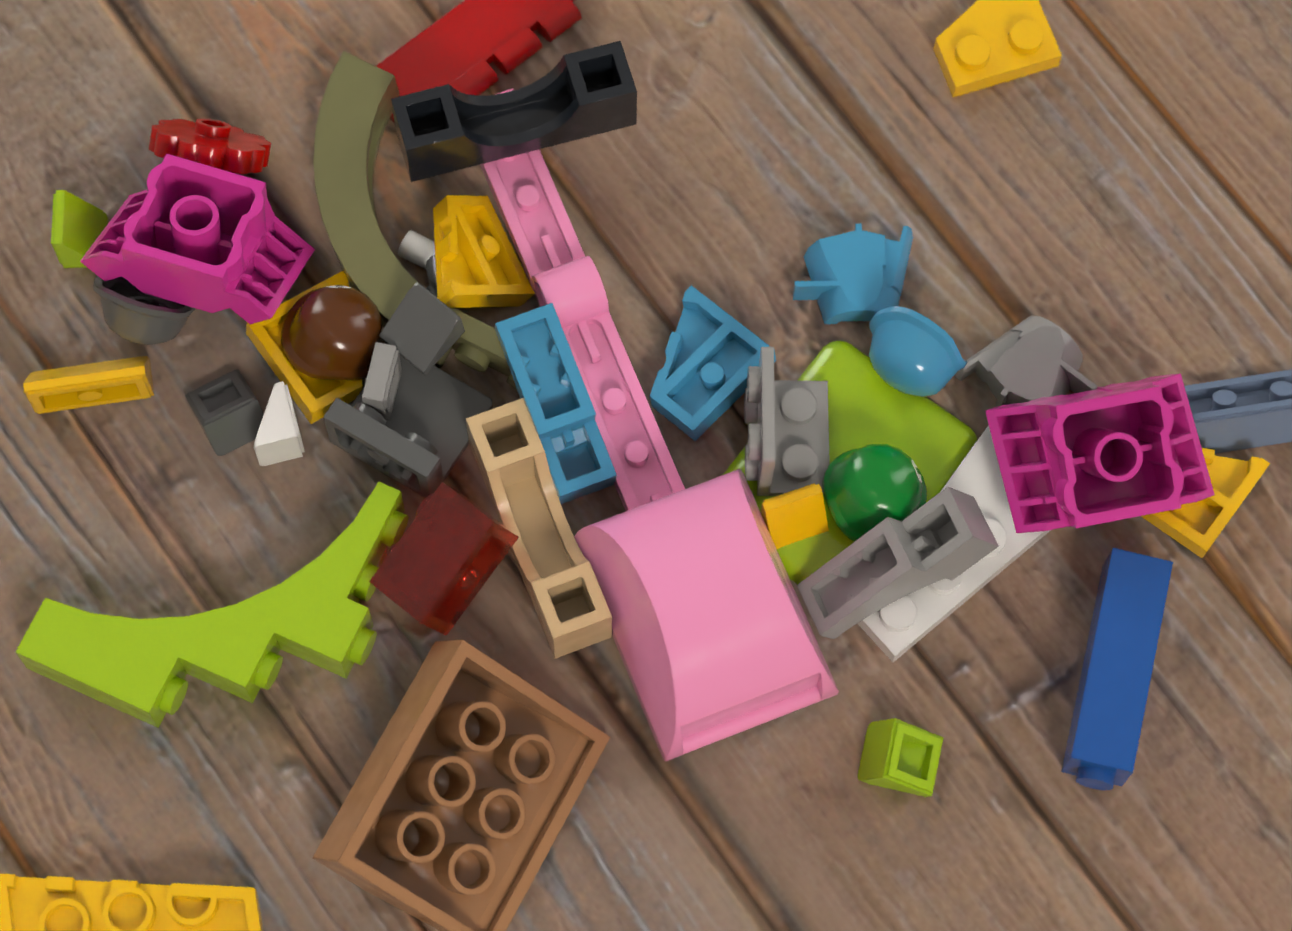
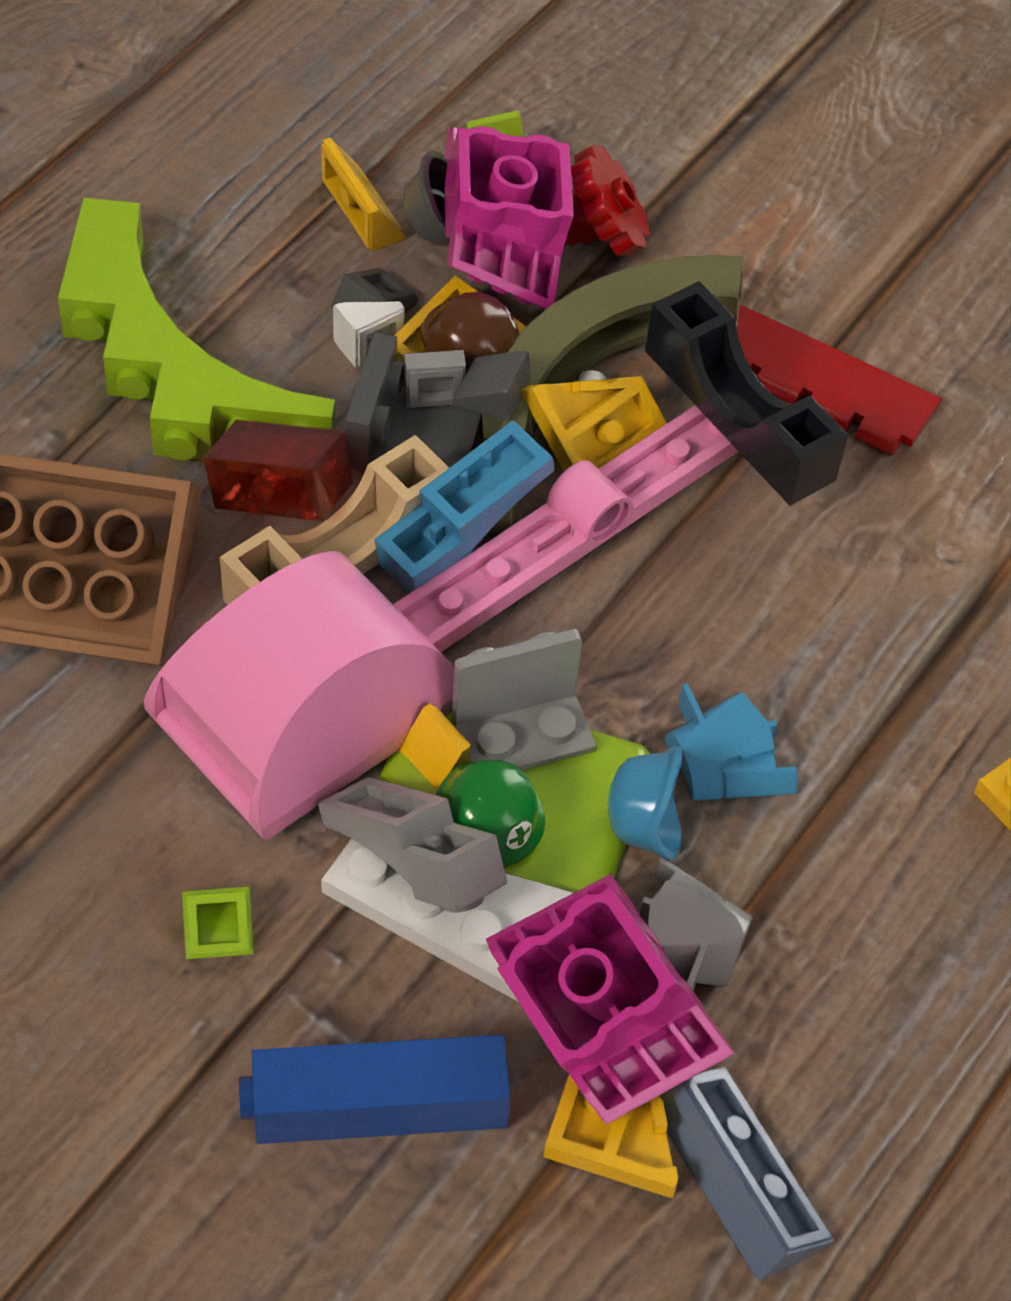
camera: 70 degrees right, 15 degrees down
dark azure wing [650,285,776,441] -> none

